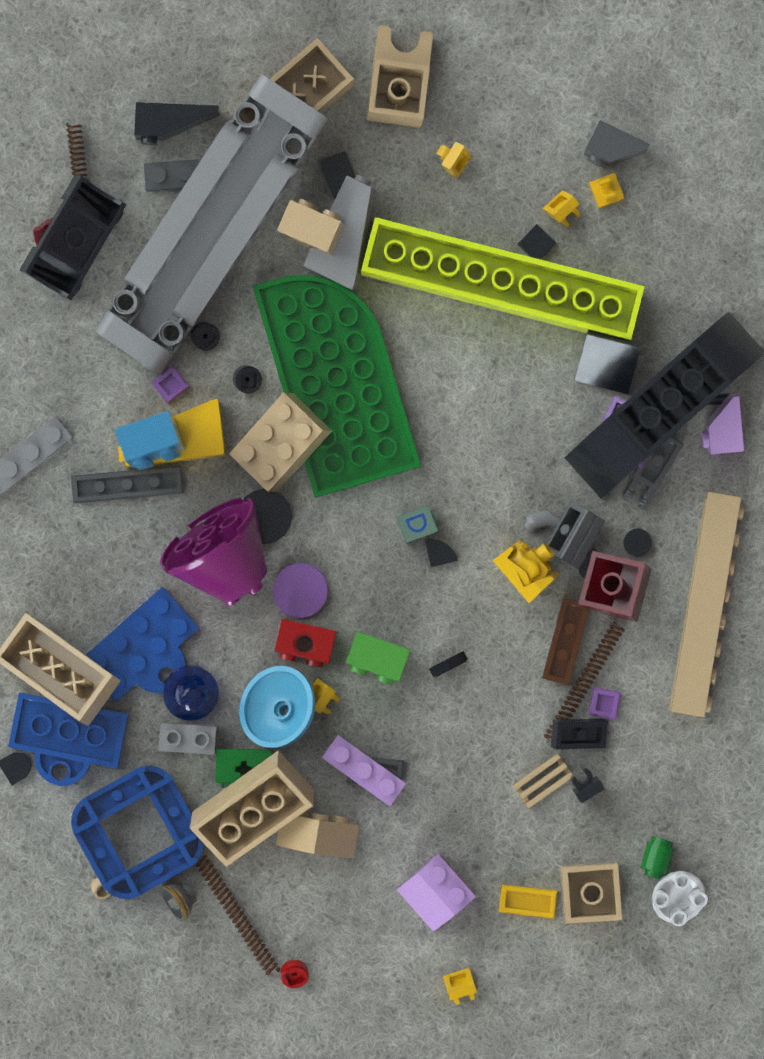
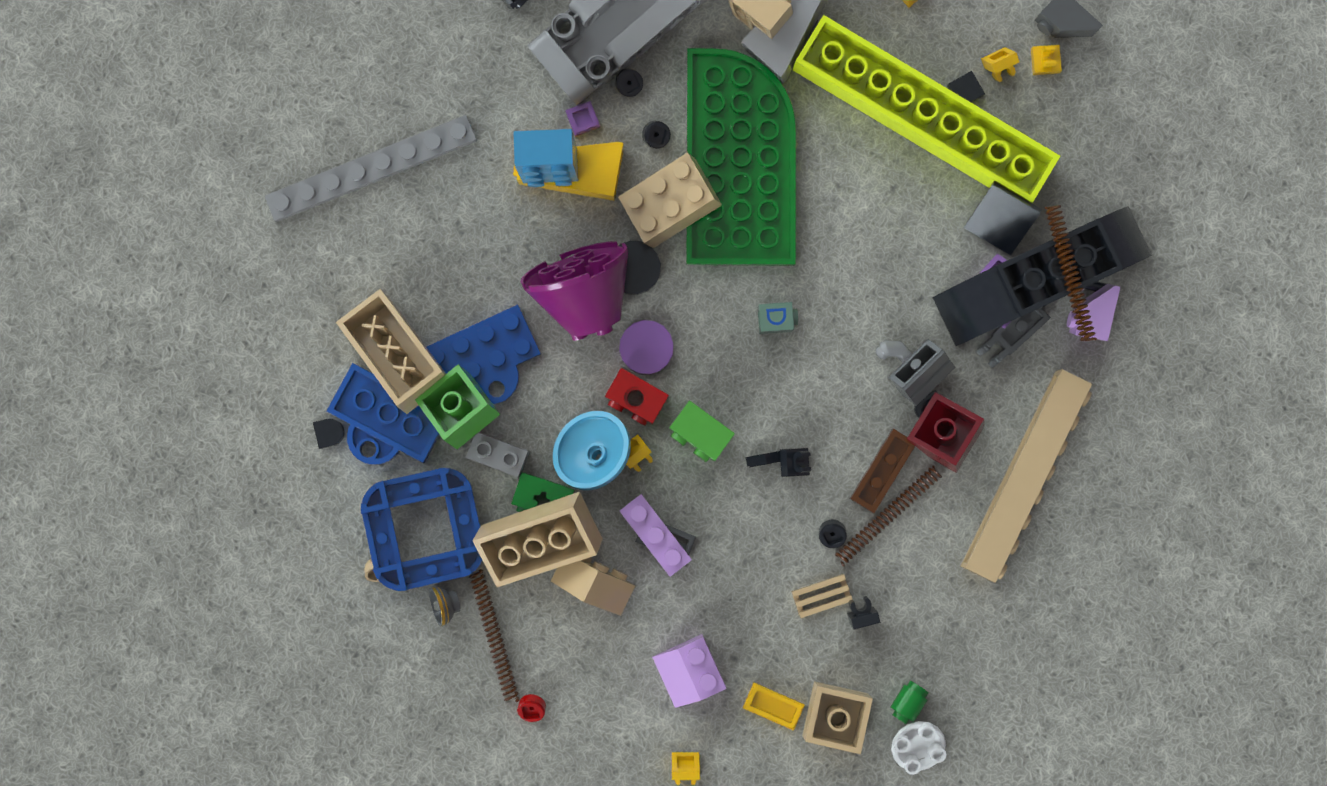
camera: 15 degrees right, 0 degrees up
dark grey tile [71,466,184,504] -> none
clear blue plate [163,665,219,721] -> none
black tile [425,539,458,567] -> none
yellow brick [493,538,561,603] -> none
black plate [551,718,608,750] -> none
medium lavender tile [588,687,621,720] -> none
black tile [623,528,652,557] -> none
none -> bright green brick [415,364,500,450]
none -> black tile [780,448,811,477]
none -> black tile [819,519,847,548]
none -> reddish brown piece [1044,205,1097,341]

